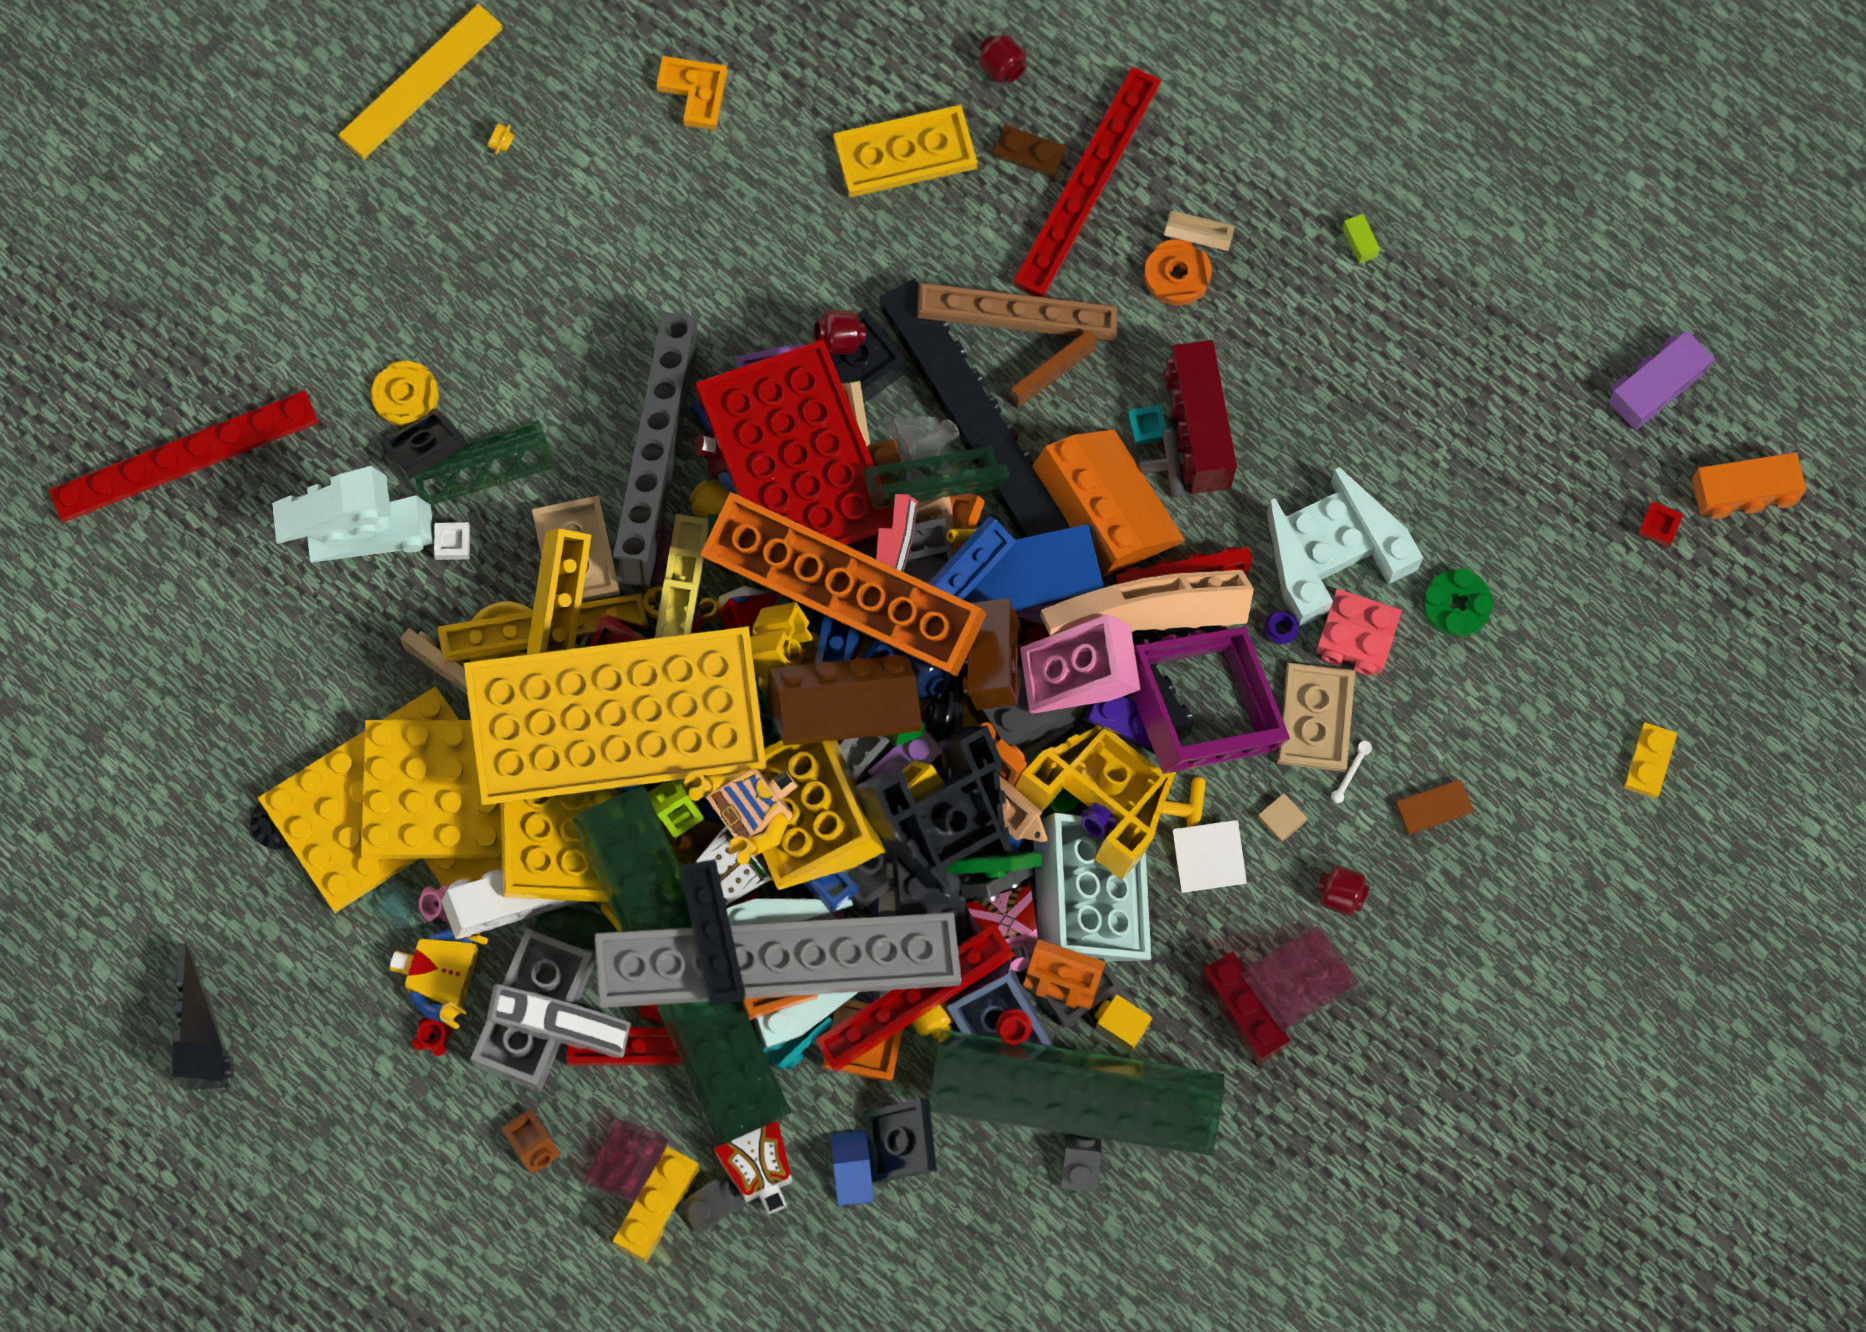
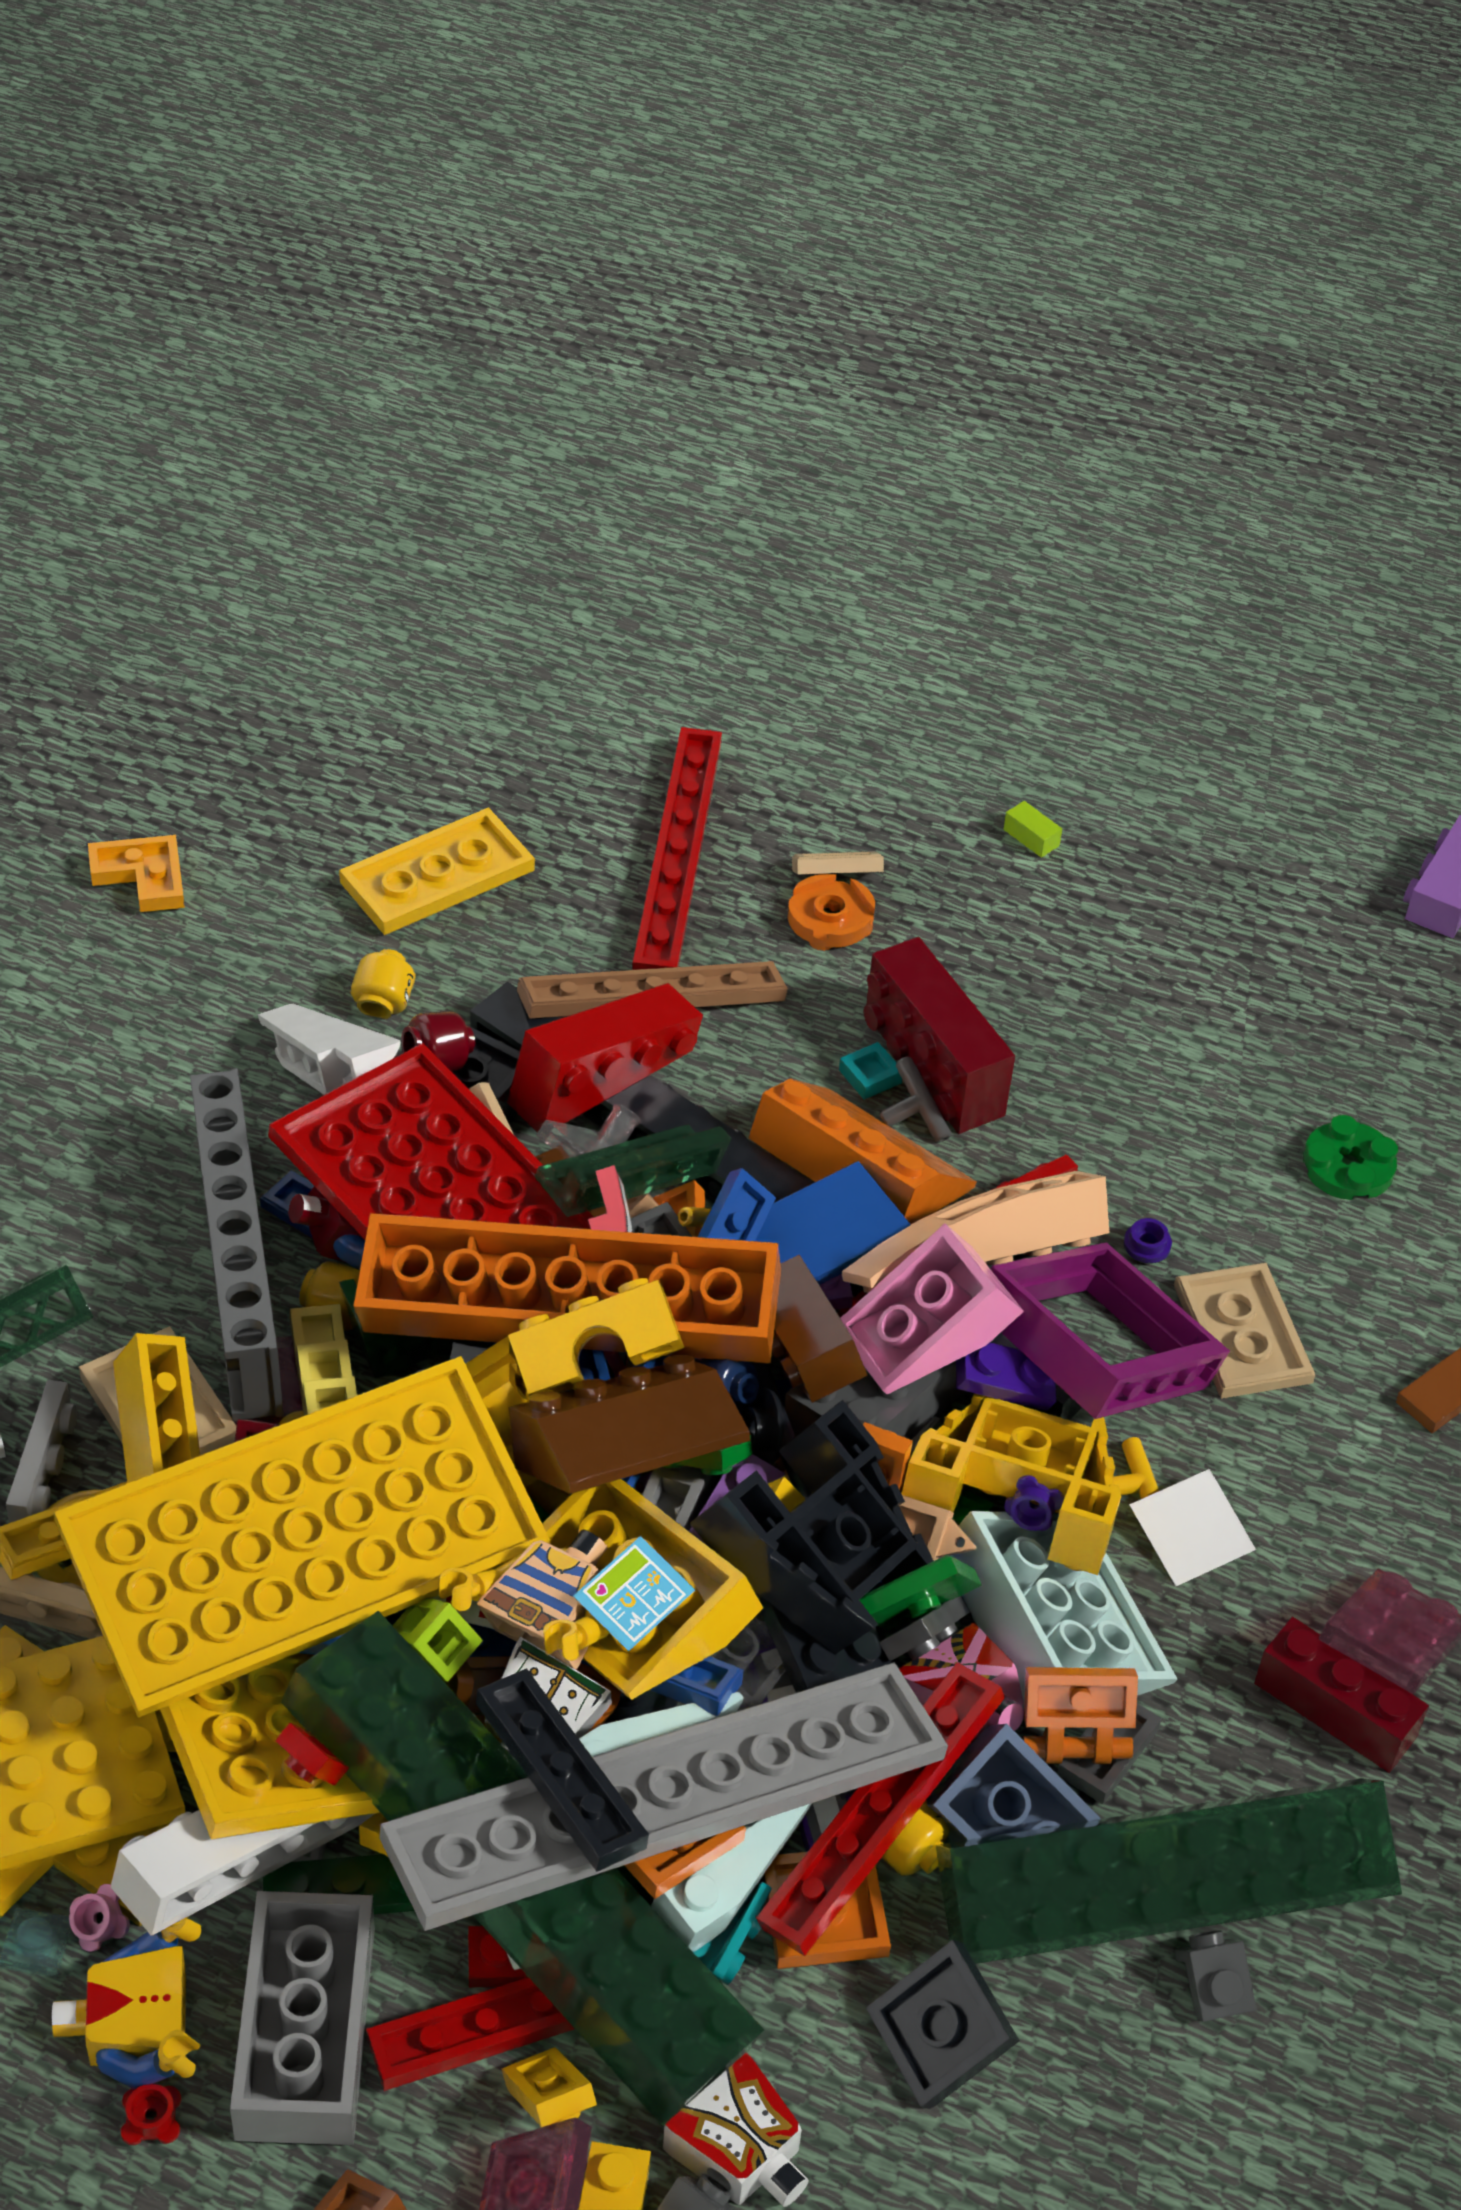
camera: 20 degrees left, 25 degrees down
slope [486,984,631,1058] -> none
blue slope [830,1130,874,1206] -> none
dark red head [978,34,1027,83] -> none
reddish brown plate [993,124,1066,178] -> none
red plate [996,1009,1032,1044] -> none
dark orange tile [1010,330,1097,409] -> none
yellow brick [1094,994,1152,1053] -> none
tan tile [1257,793,1308,843] -> none
light aqua wedge [1267,467,1423,627] -> none
coral plate [1315,588,1402,676] -> none
dark red head [1315,865,1370,916] -> none
white hinge [1331,741,1372,804] -> none
none -> light grey plate [6,1380,77,1523]
none -> white wedge [258,1004,401,1095]
none -> red plate [275,1723,349,1786]
none -> yellow head [351,949,416,1019]
none -> yellow plate [501,2047,597,2128]
none -> red wedge [507,983,703,1137]
none -> yellow arch [508,1278,684,1396]
none -> sticker [573,1536,695,1651]

